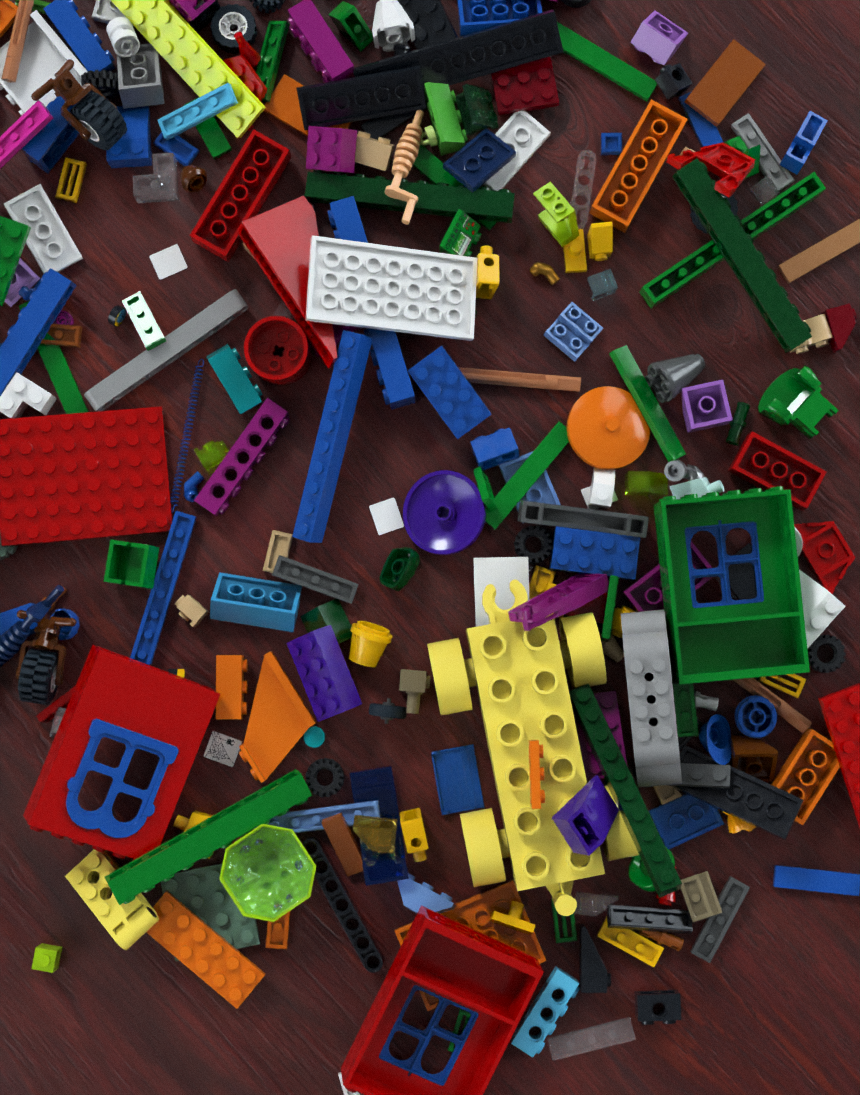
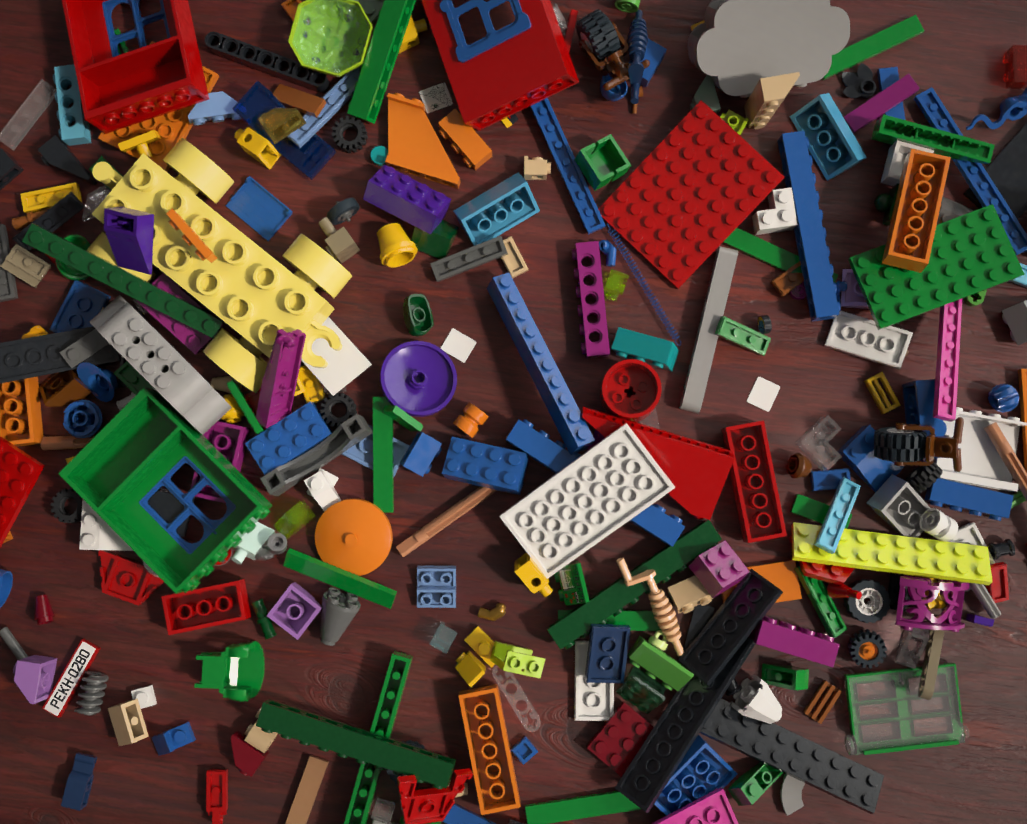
camera: 145 degrees right, 0 degrees up
none -> orange wheel [453,402,489,438]

